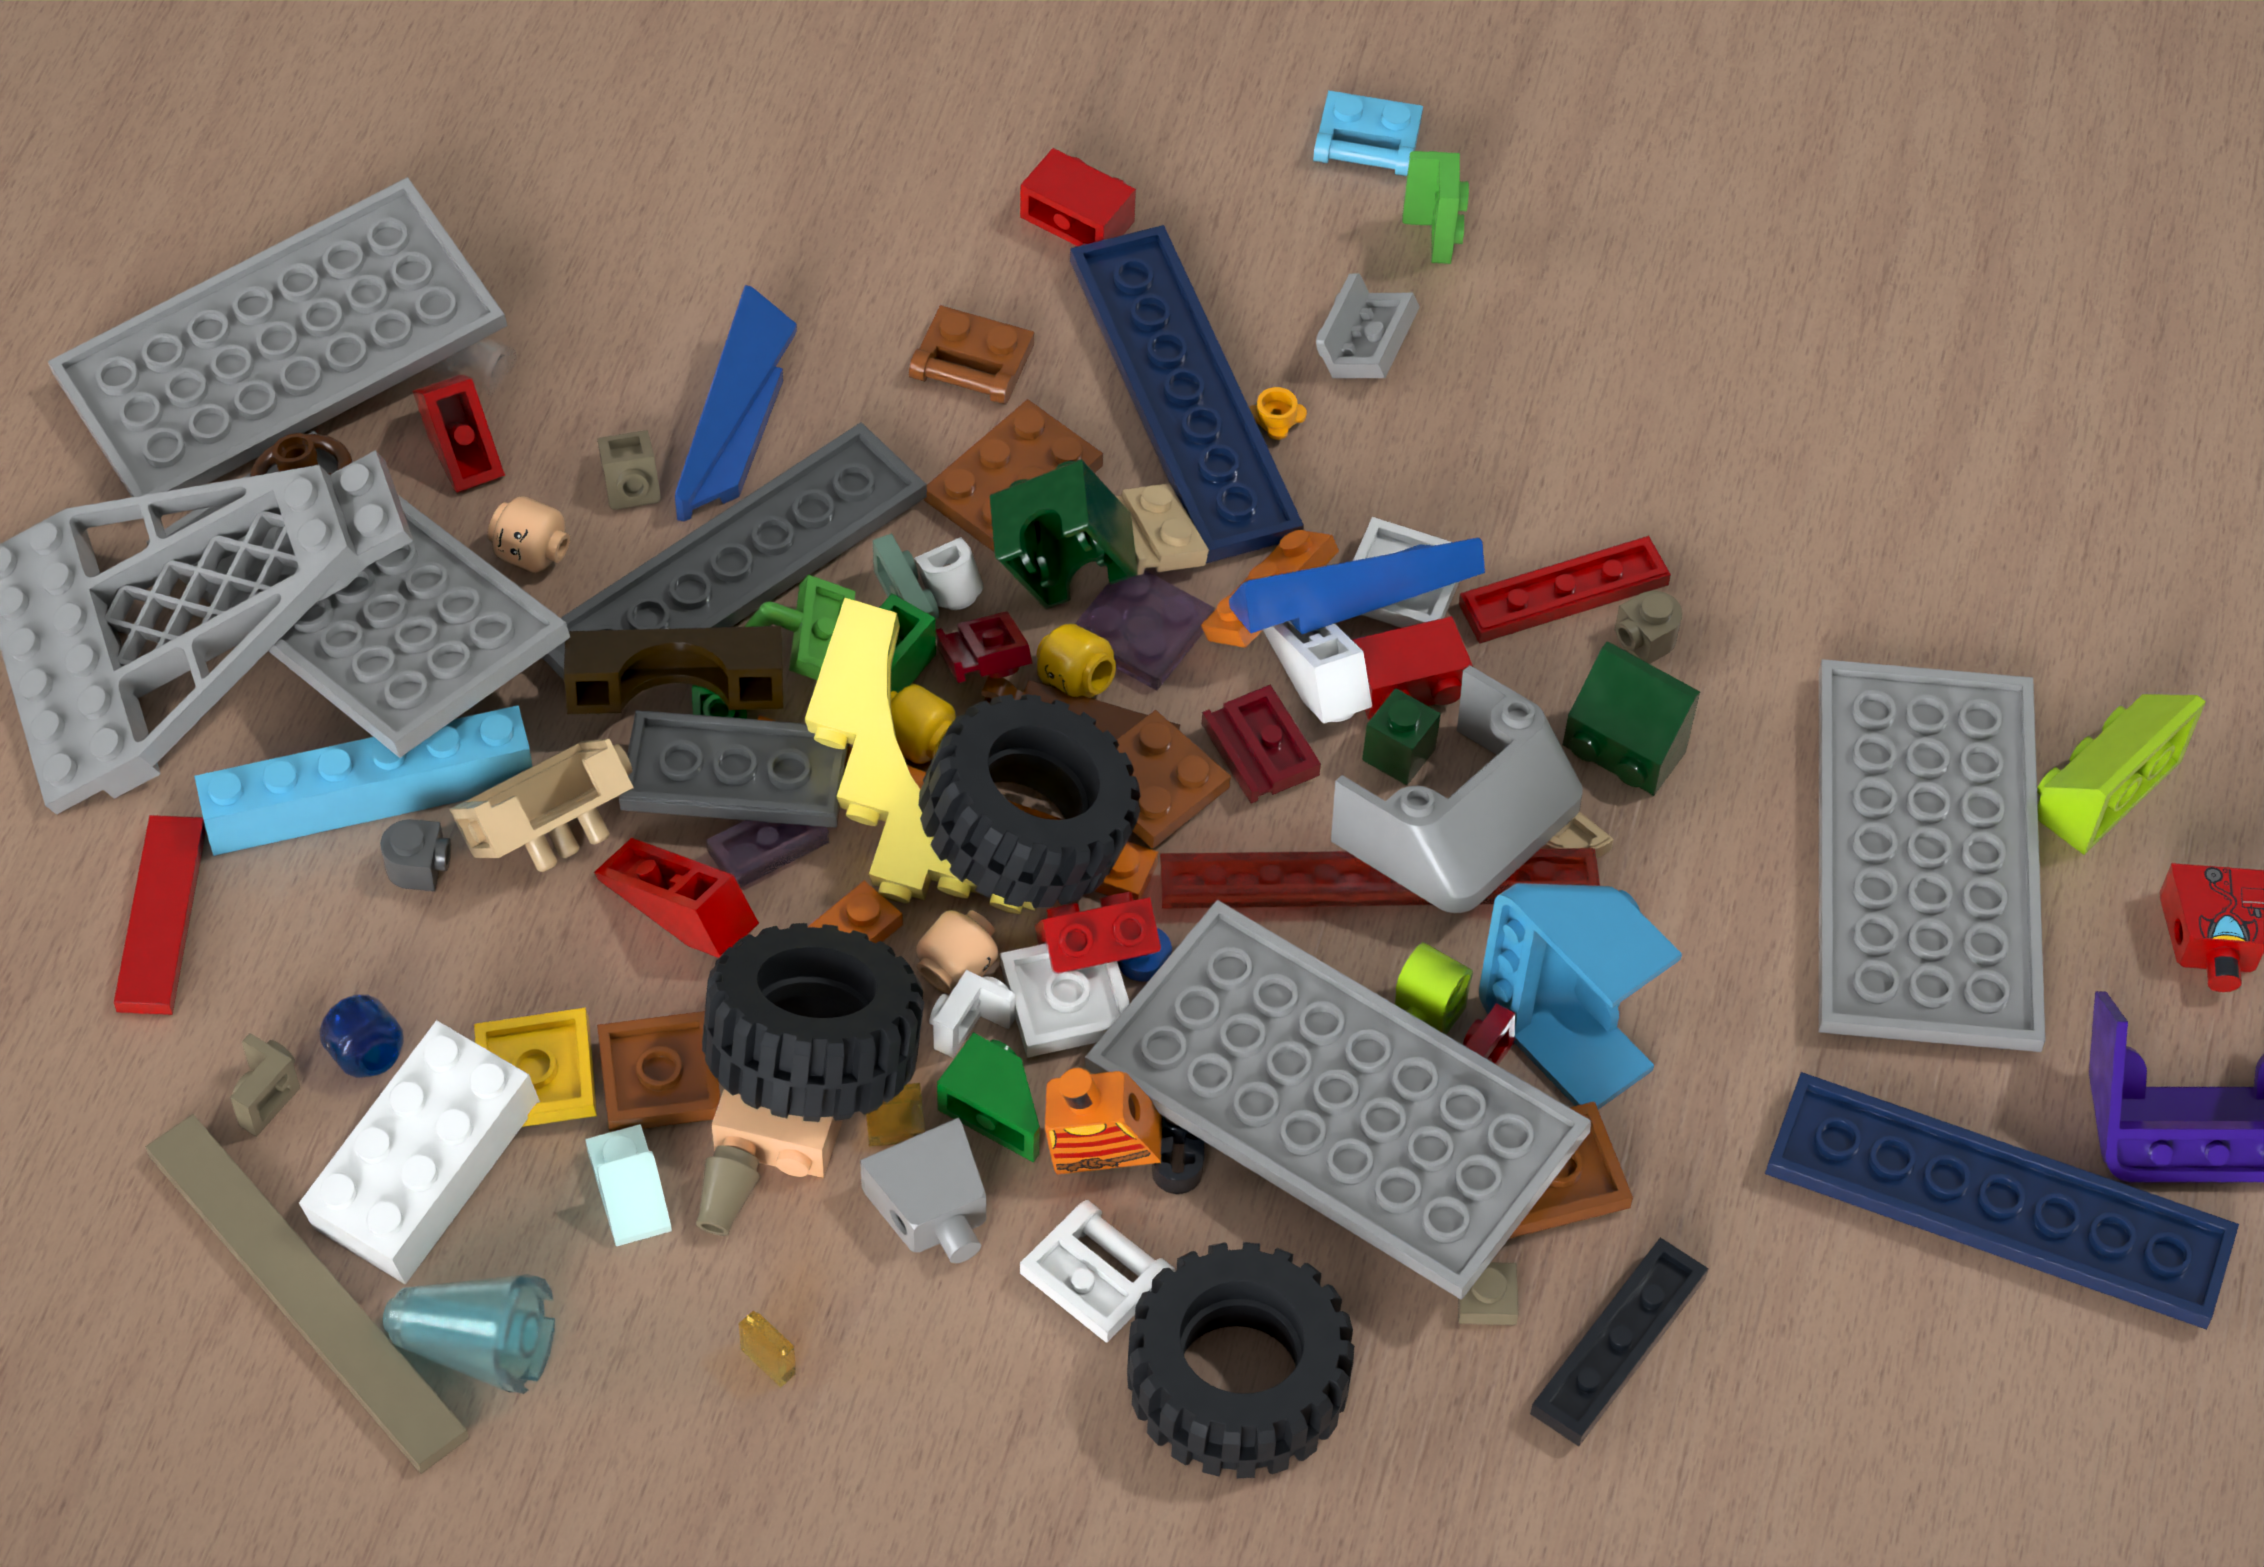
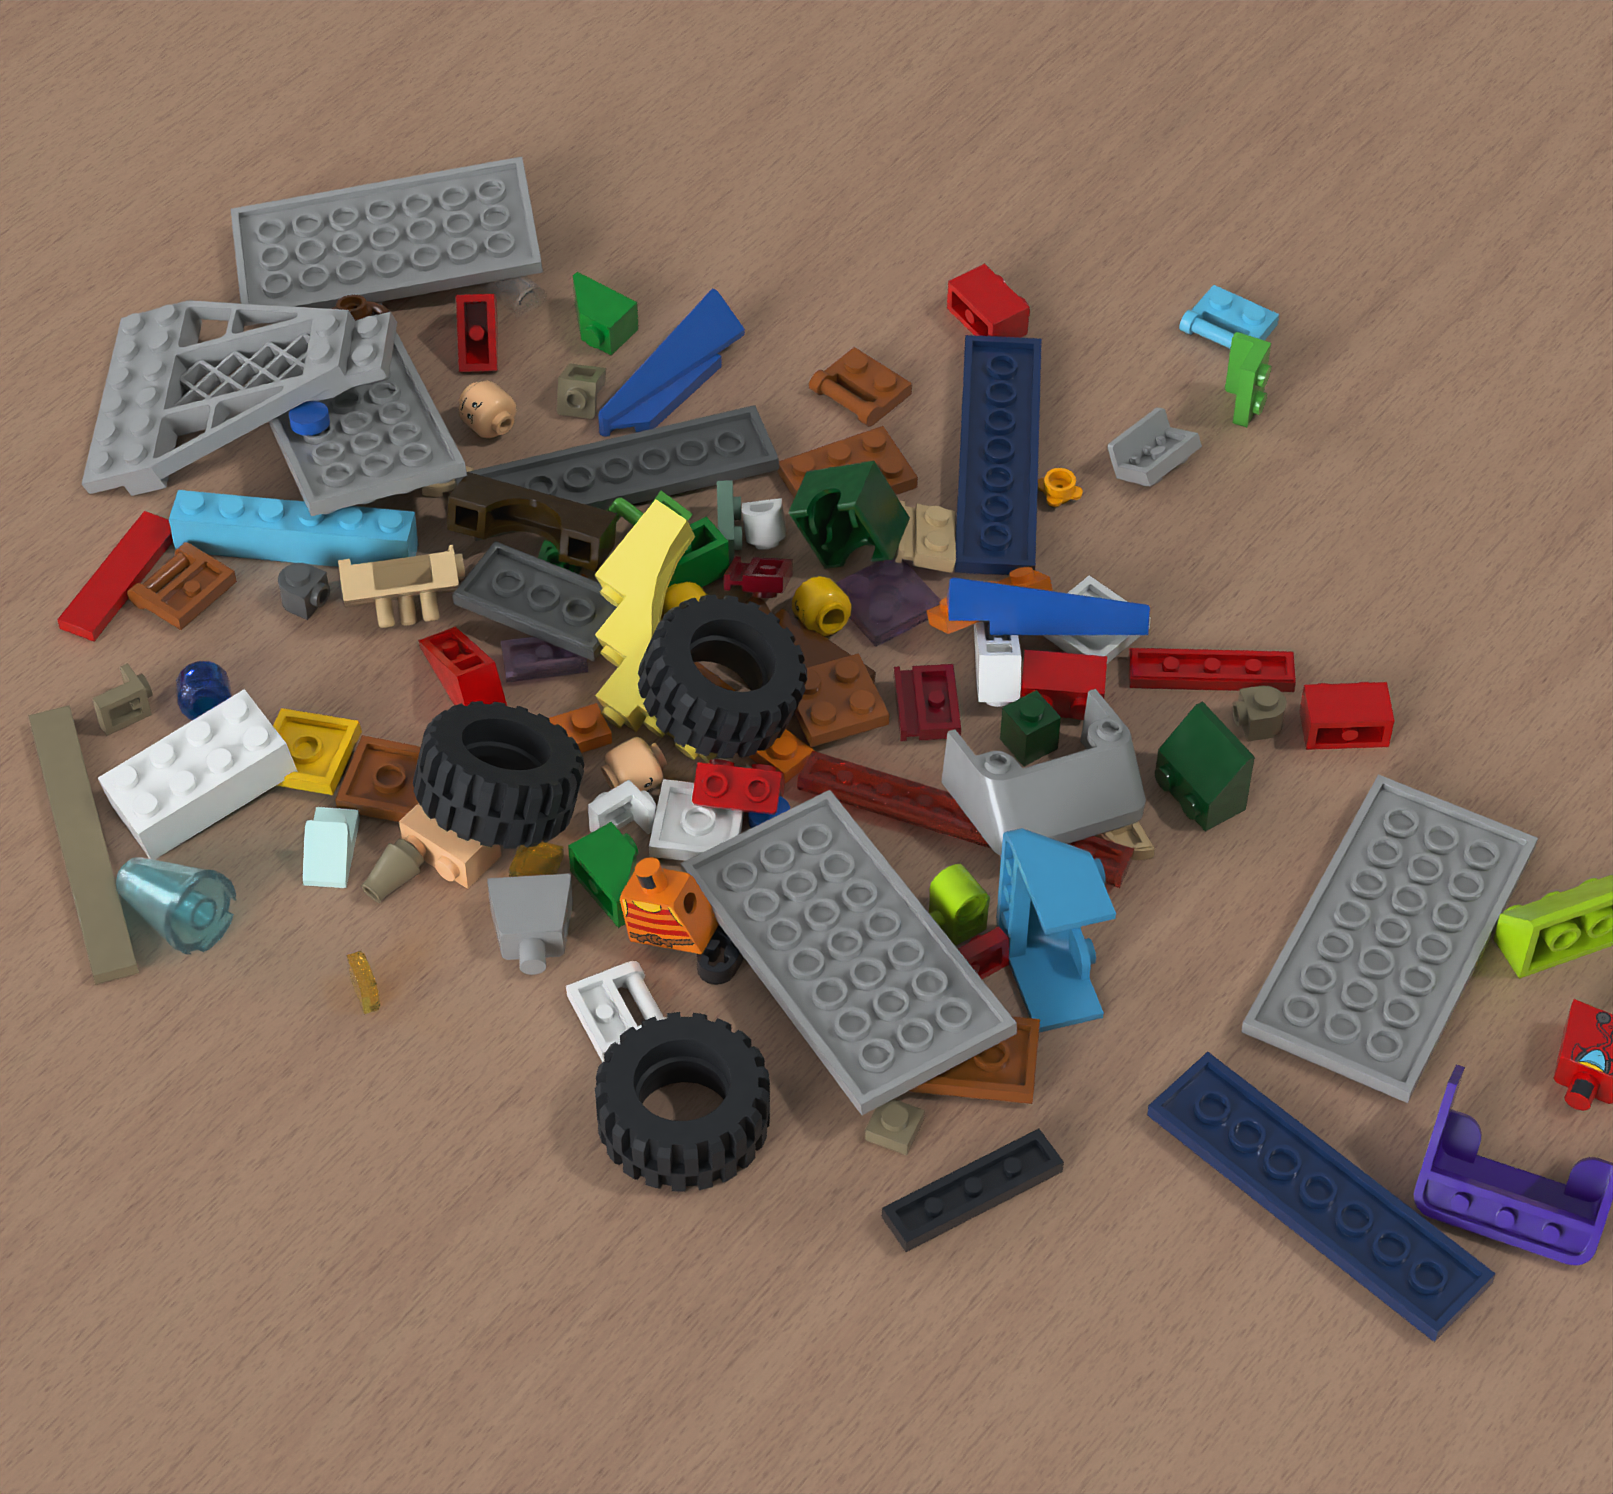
camera: 25 degrees right, 5 degrees down
none -> dark orange plate [127,542,237,630]
none -> blue tile [289,401,330,436]
none -> green slope [573,272,639,355]
none -> red brick [1299,682,1395,750]

